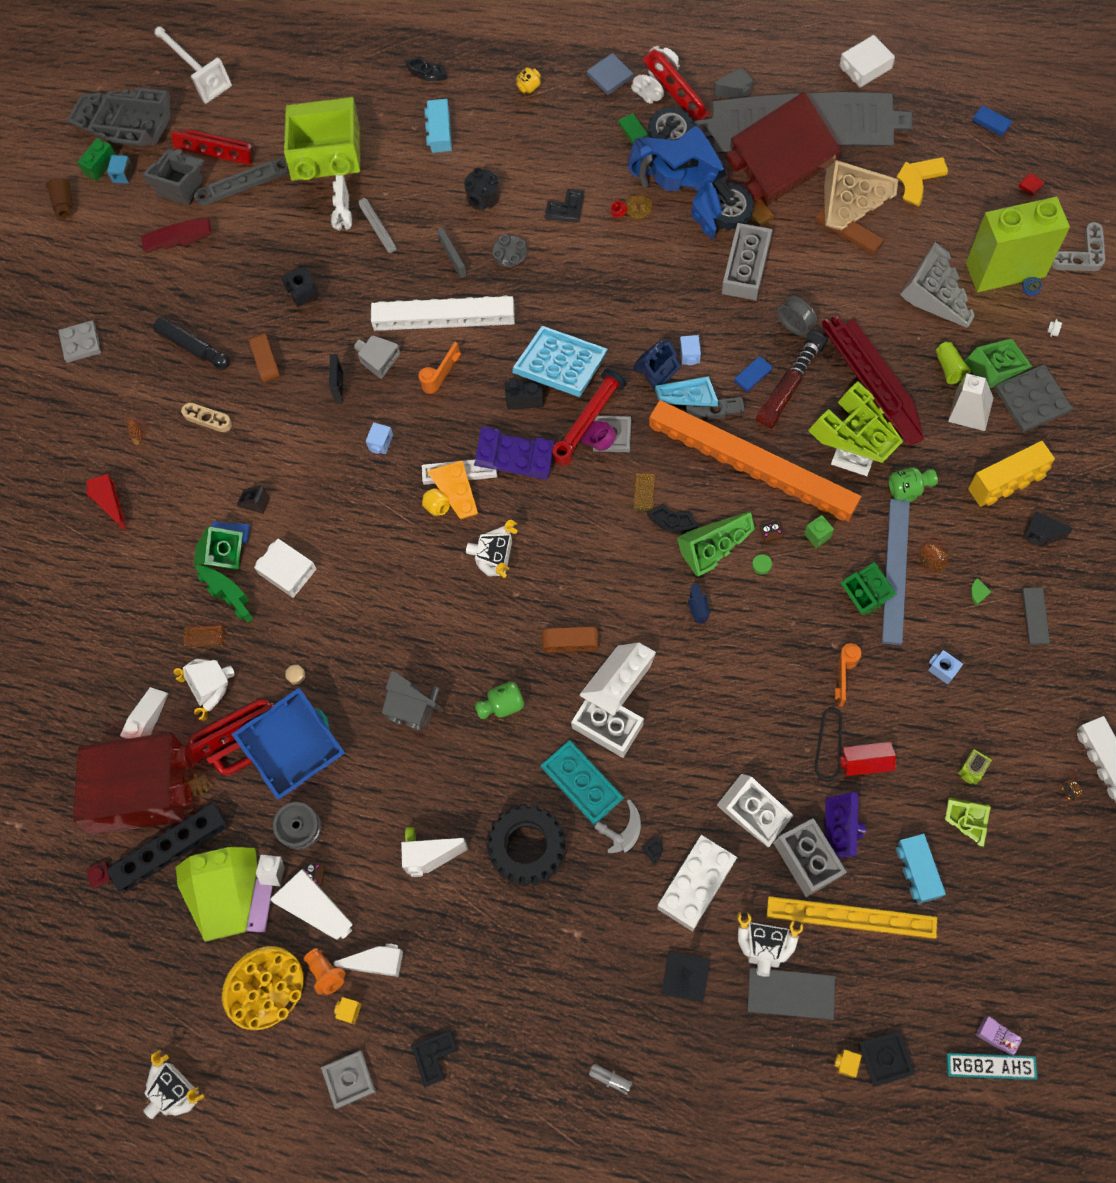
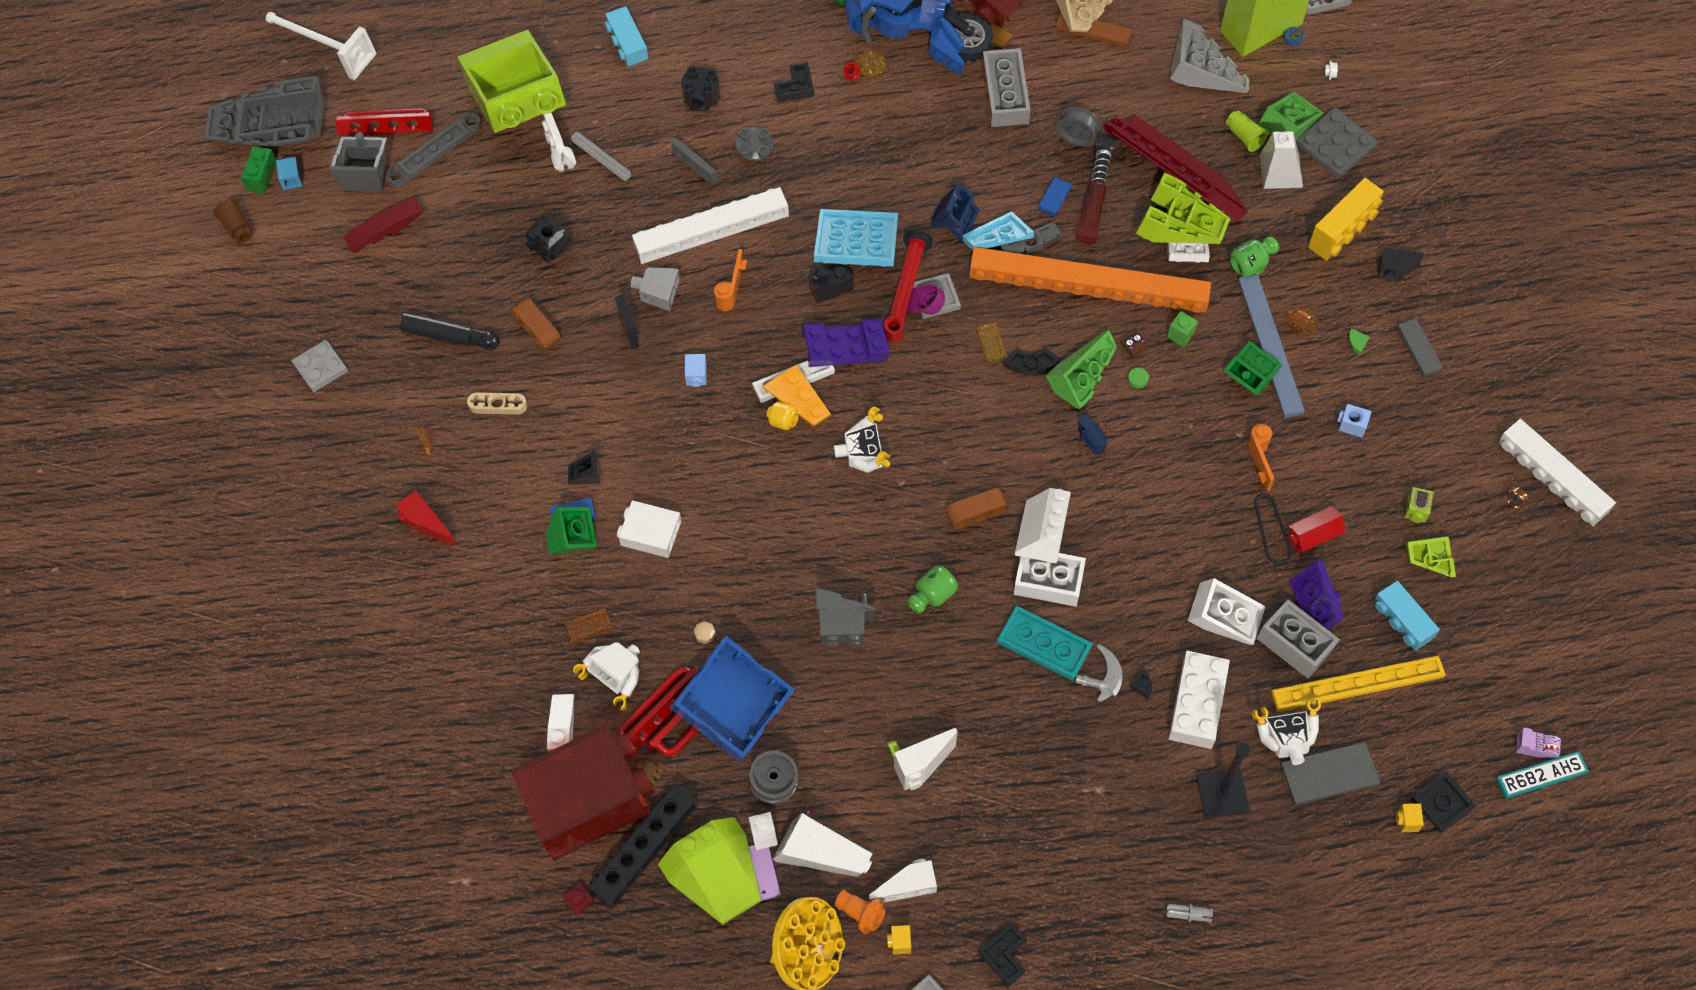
camera: 25 degrees left, 5 degrees down
green slope [195,564,253,623] -> none
black tyre [487,804,566,887] -> none
light blue brick [680,335,701,365] -> none

